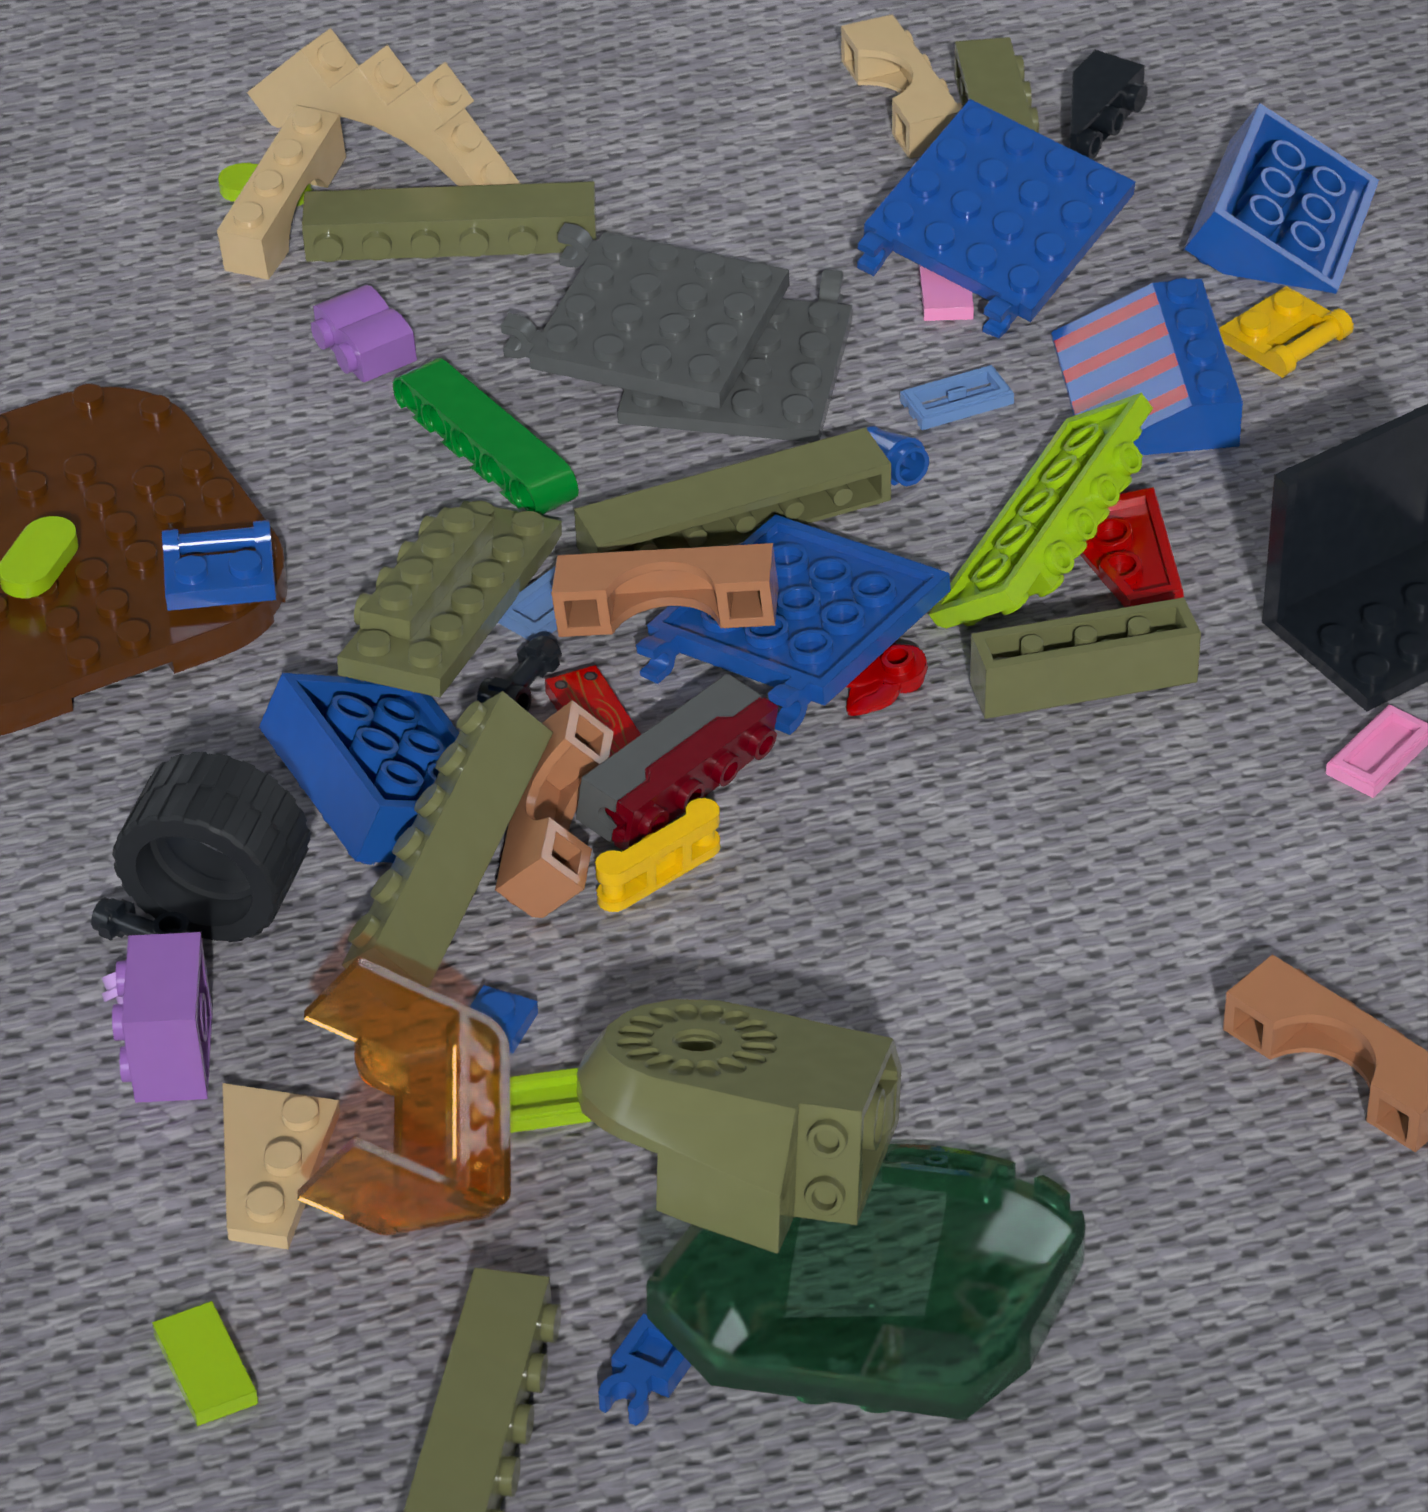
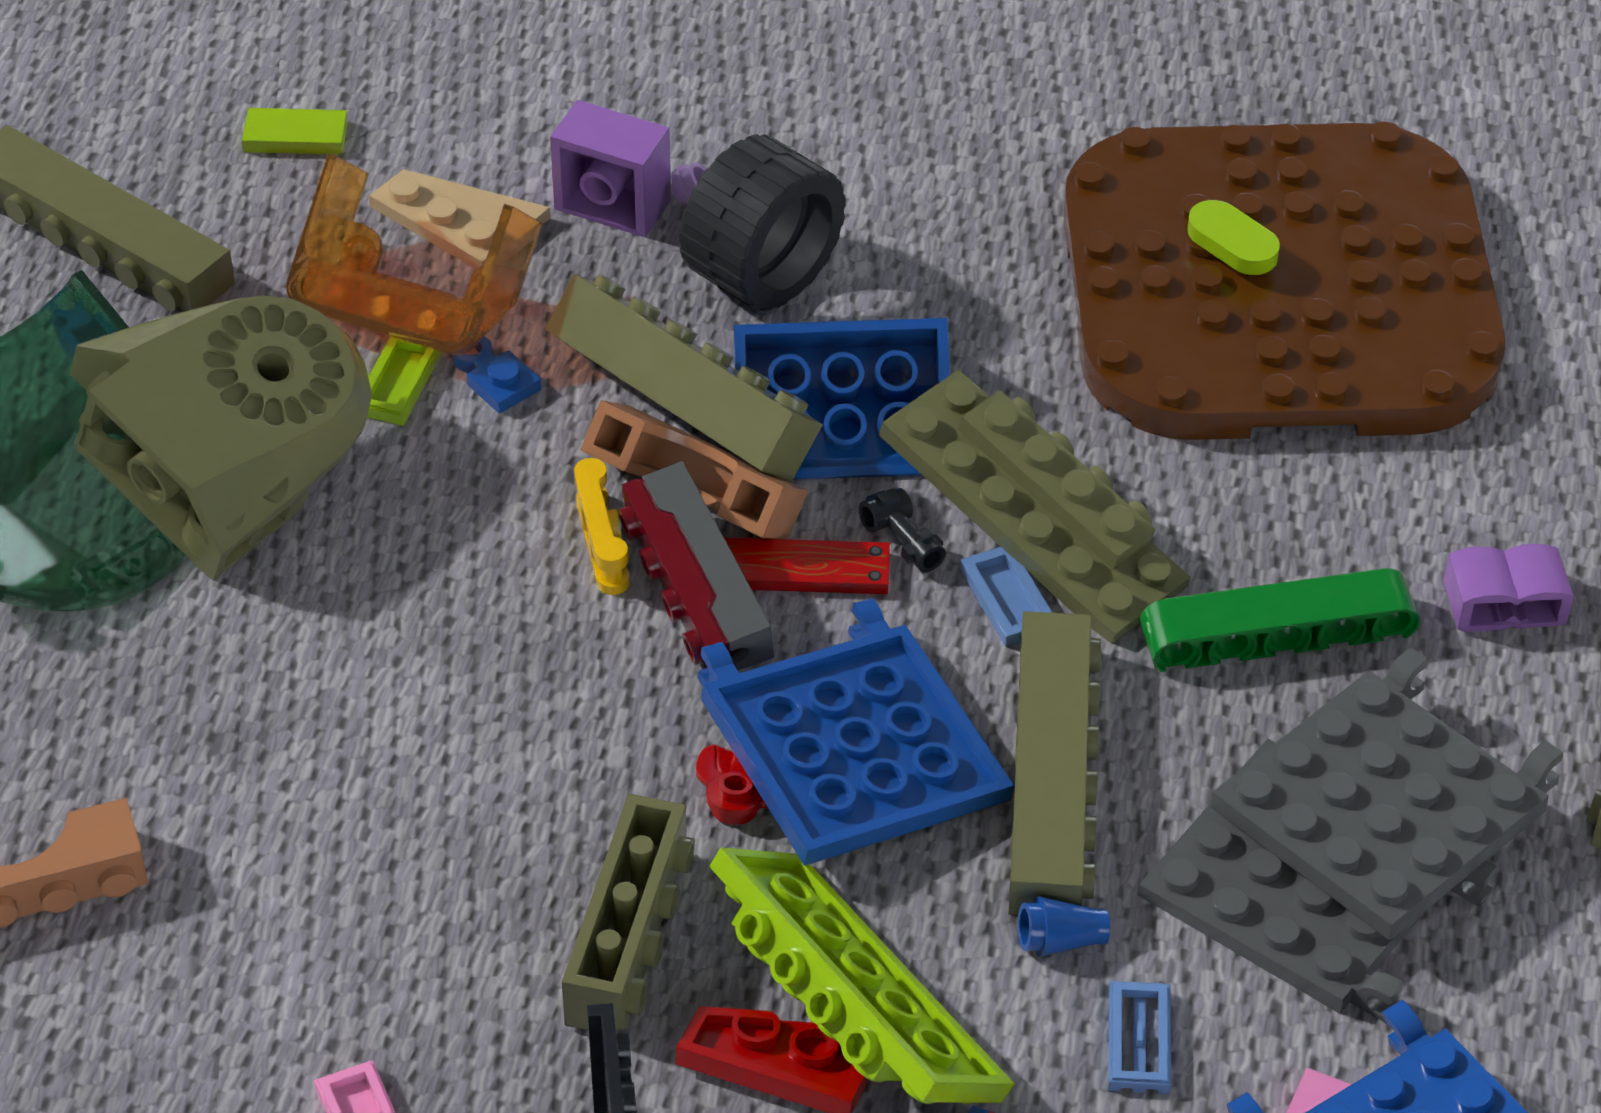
camera: 115 degrees right, 5 degrees up
blue plate [162,520,276,611] -> none
nougat arch [551,543,778,637] -> none

